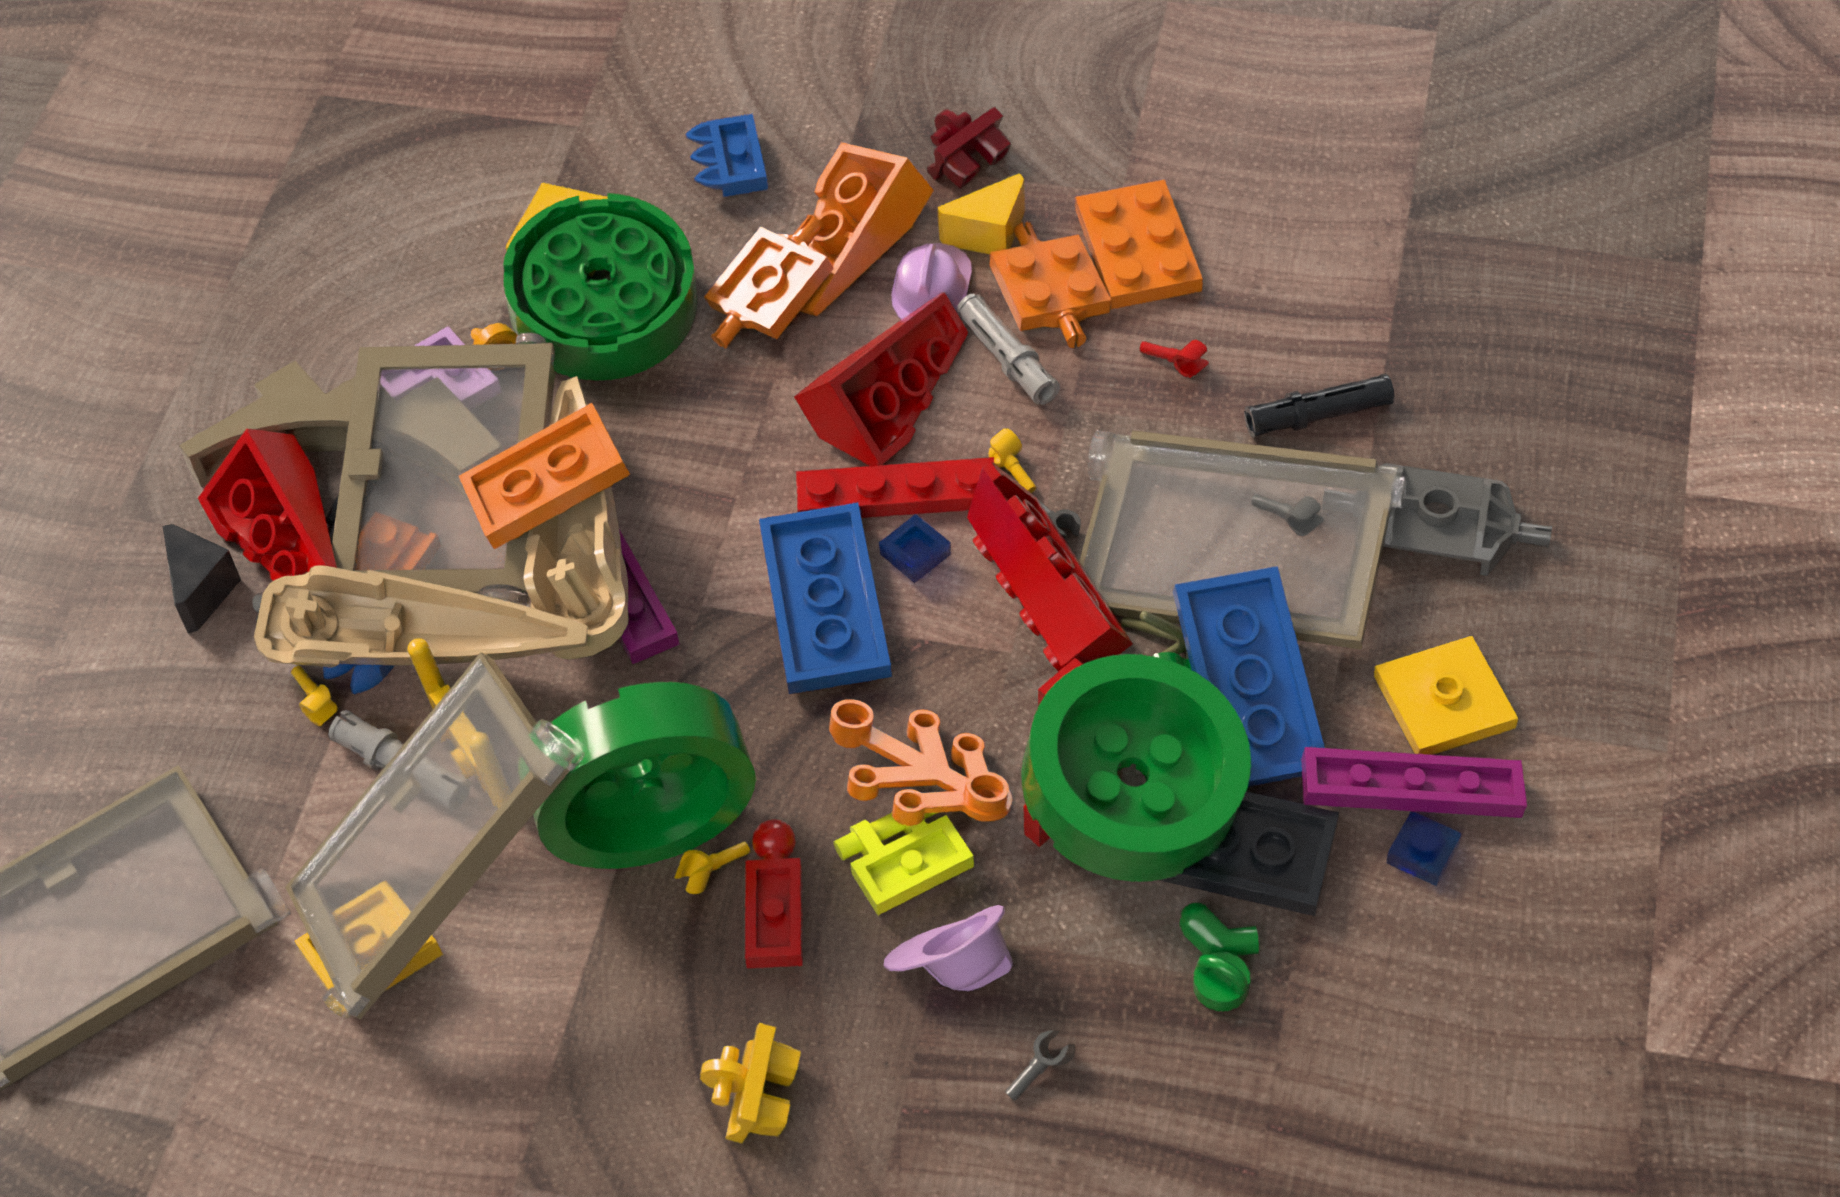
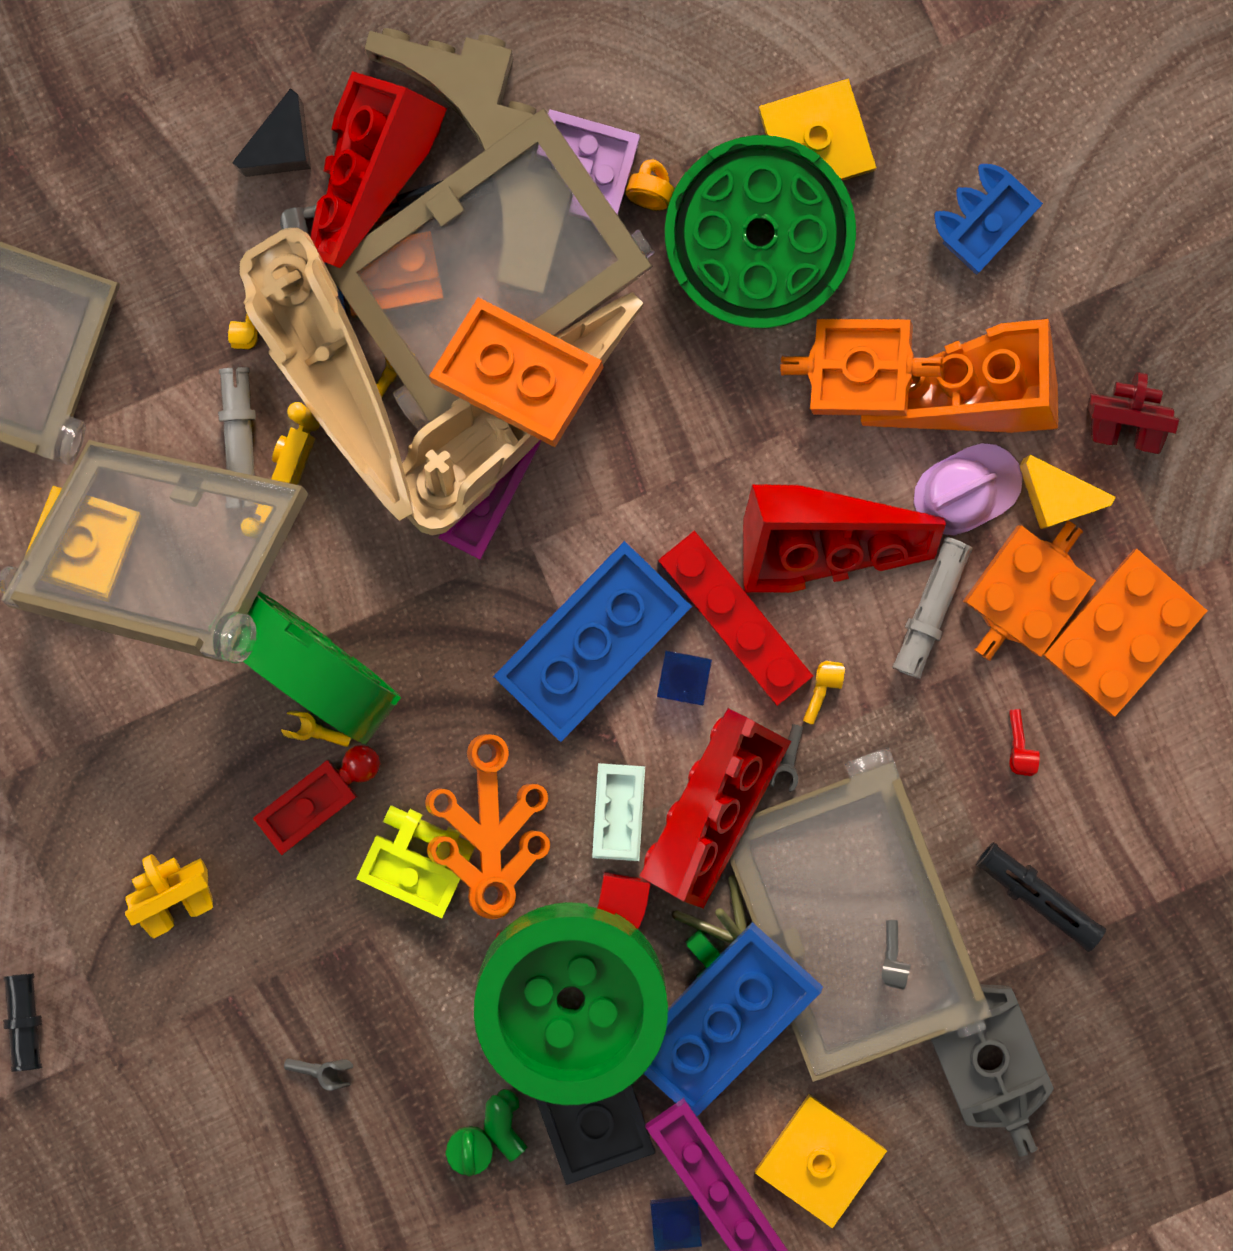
camera: 50 degrees right, 35 degrees up
lavender piece [884,905,1013,991] -> none
none -> light aqua plate [592,763,645,861]

